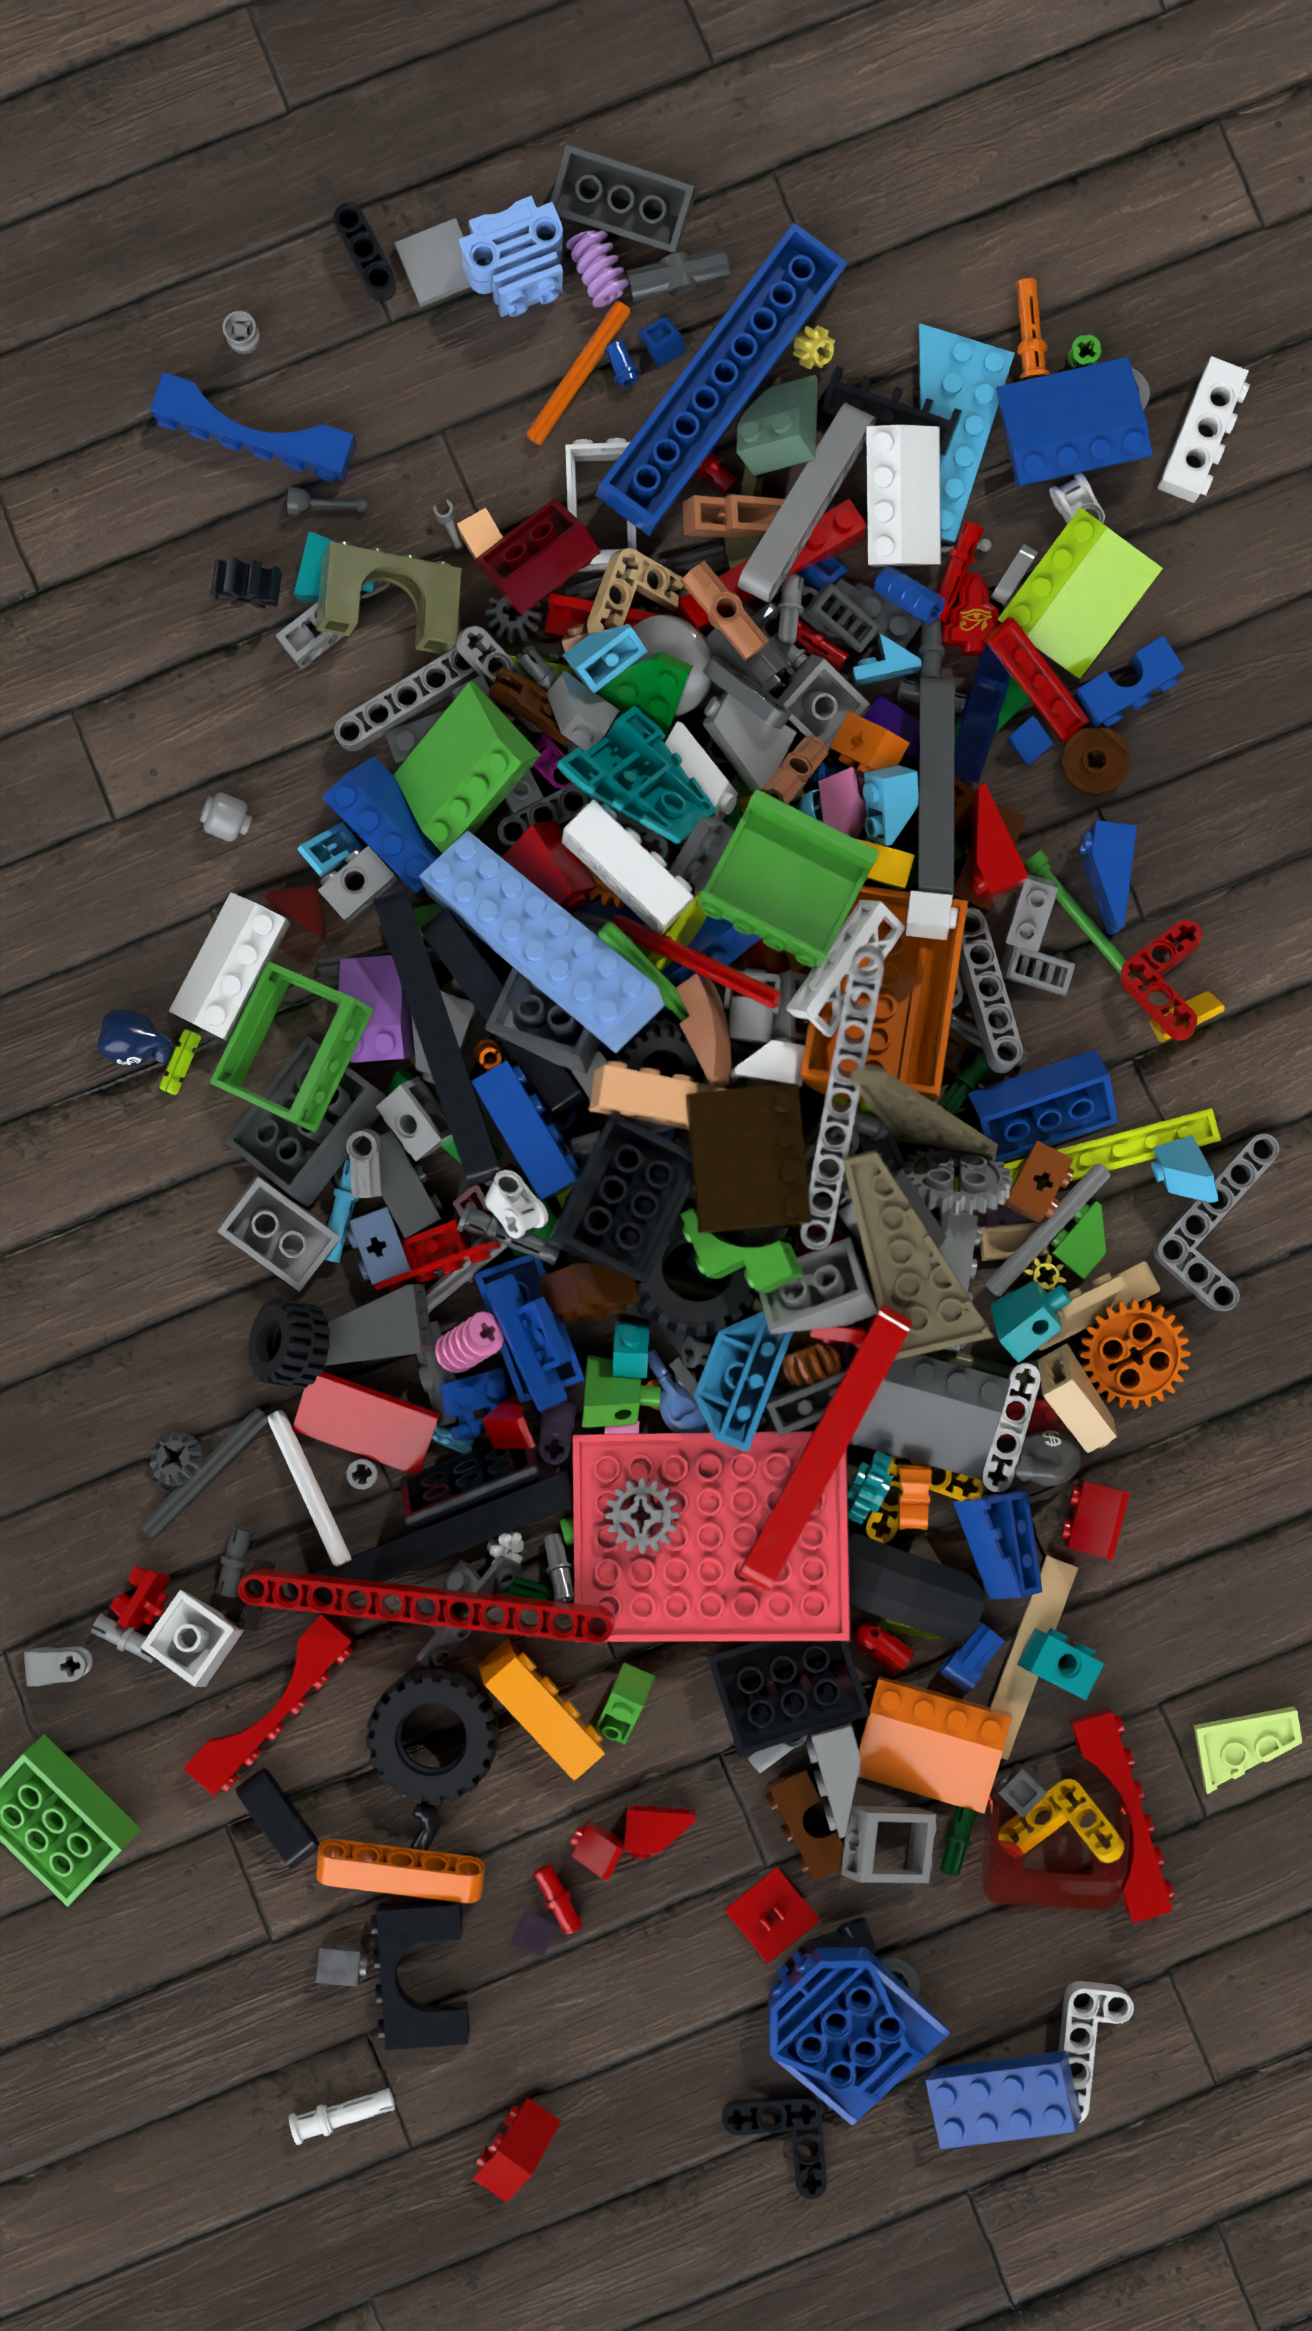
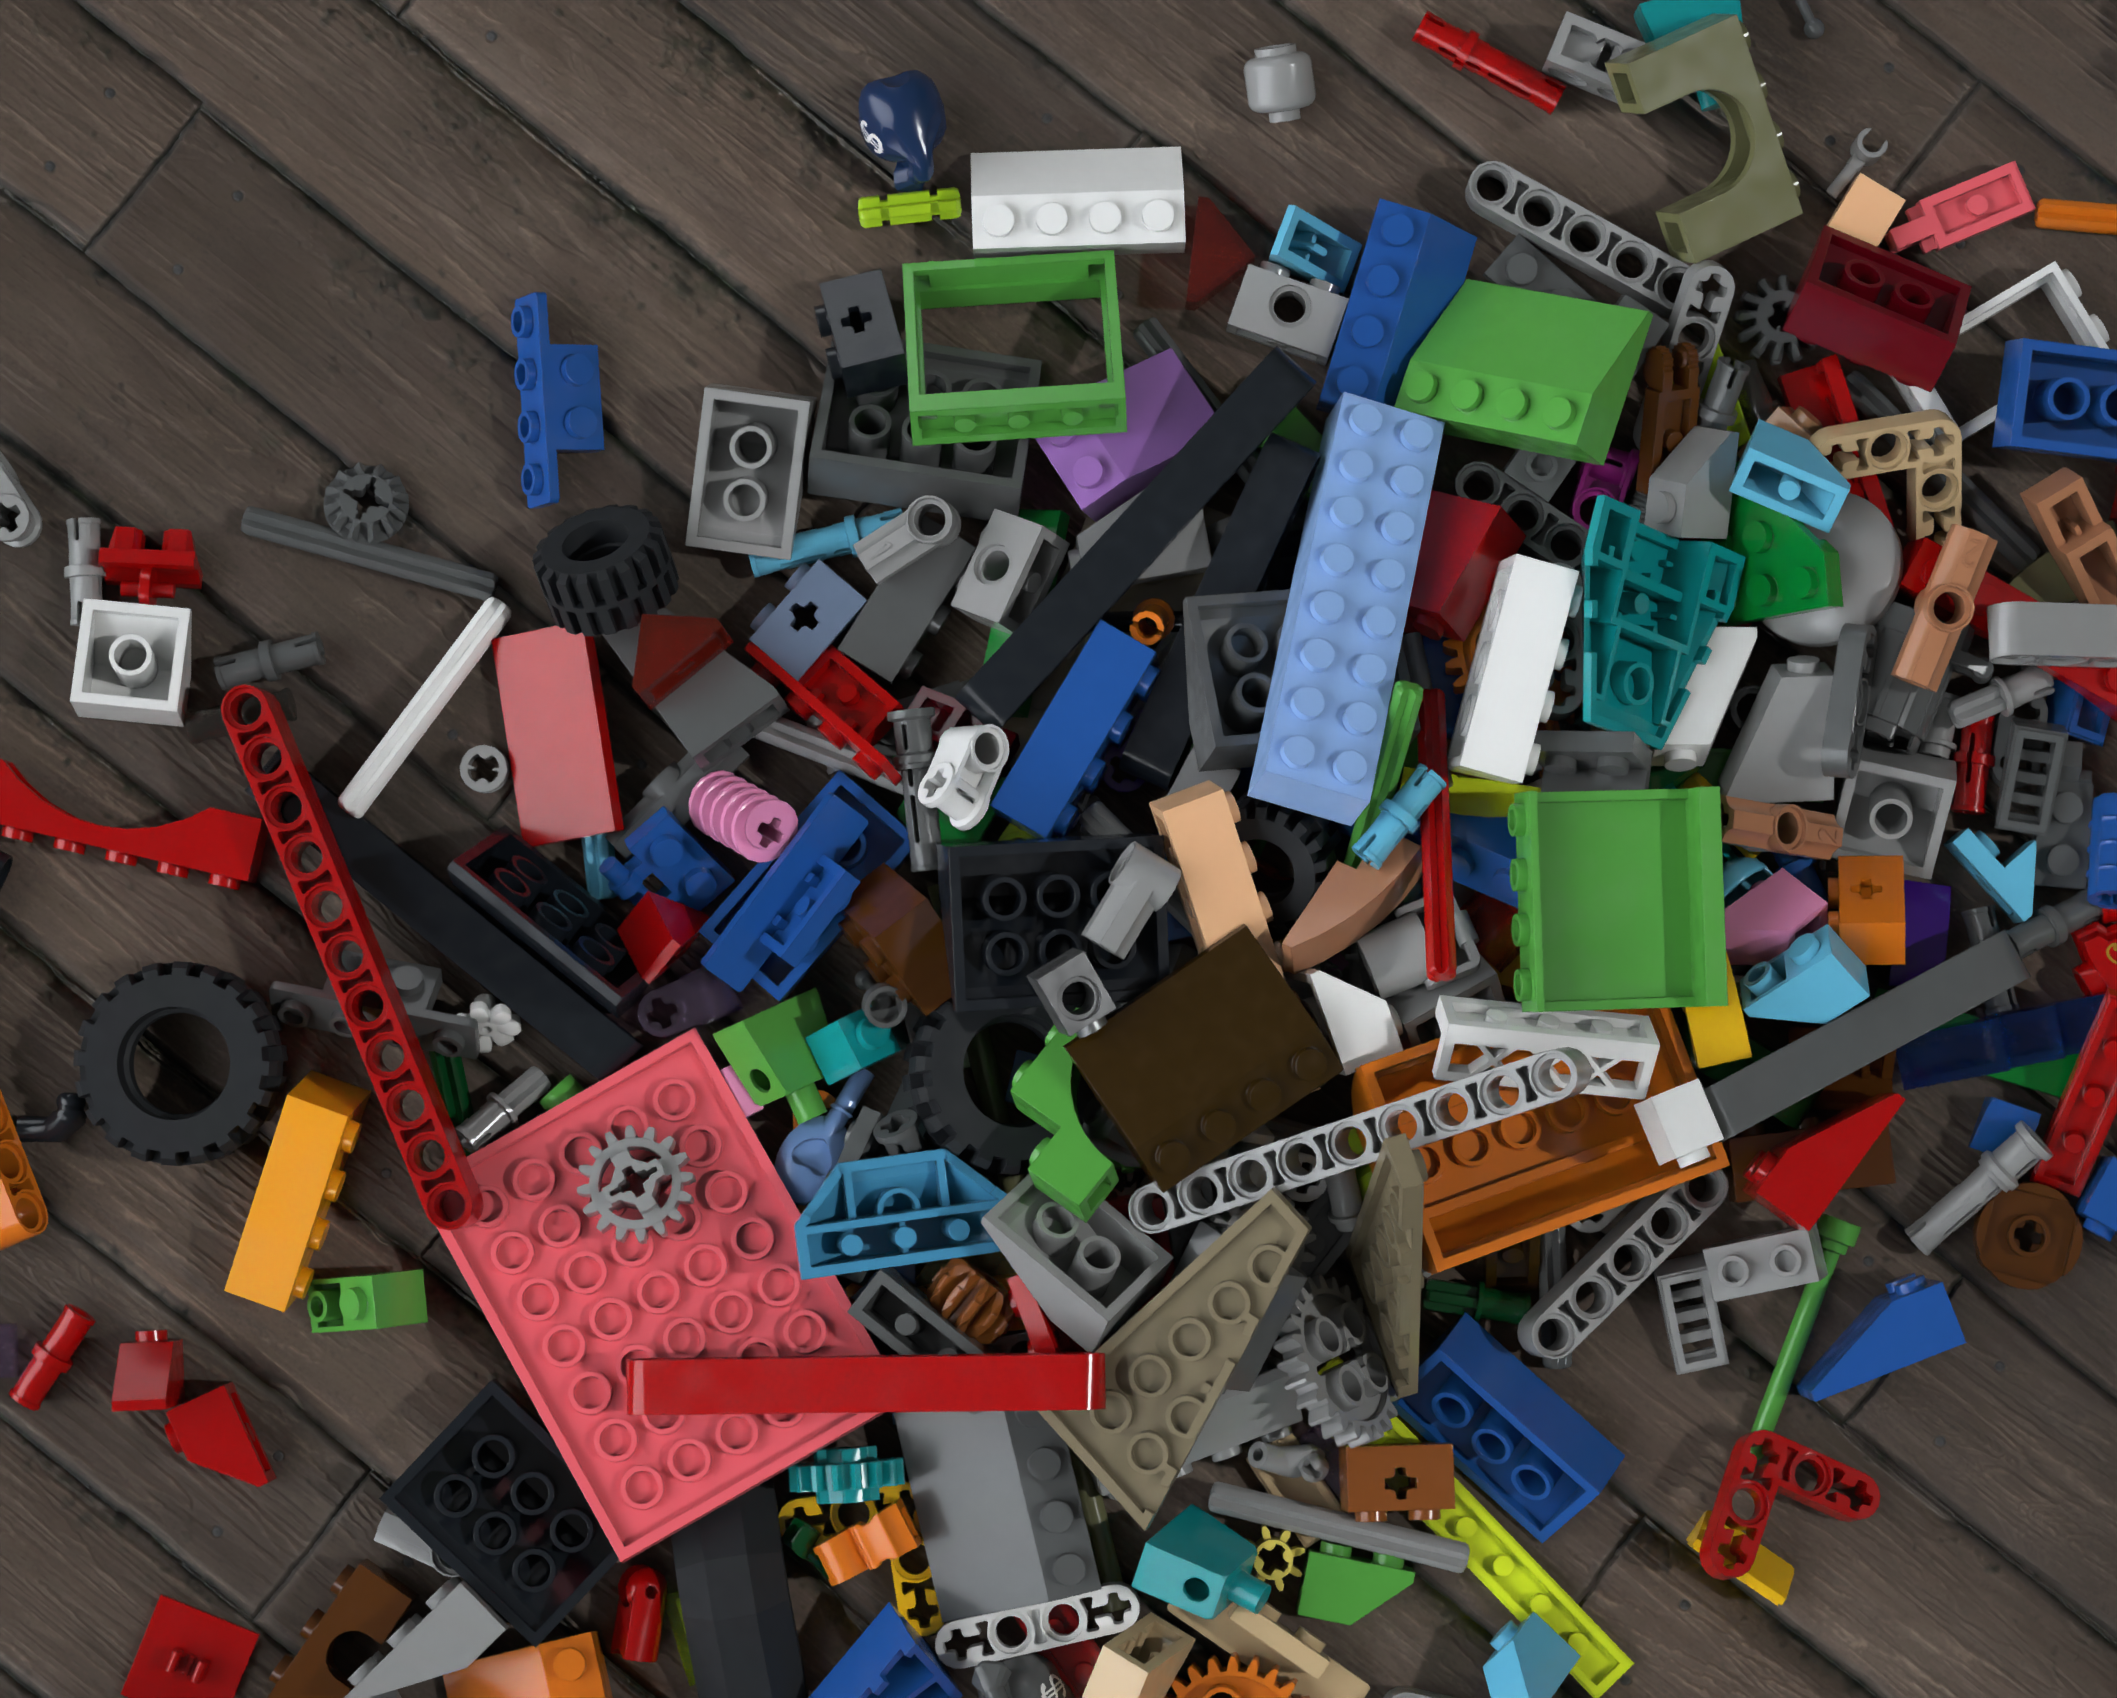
camera: 60 degrees right, 0 degrees up
none -> blue bracket [511,292,605,509]
none -> clear red slope [632,614,734,710]
none -> dark green hand [782,1517,829,1582]
none -> black brick [814,269,908,398]
none -> dark grey hinge [854,969,907,1028]
none -> flat silver brick [1027,948,1116,1038]
none -> light grey piece [1081,841,1182,960]
none -> light grey arm [1248,1441,1329,1483]
none -> medium azure pin [1351,763,1447,870]
none -> red pin [1411,10,1567,115]
none -> coral hinge [1884,161,2036,255]
none -> light grey pin [1905,1120,2053,1256]

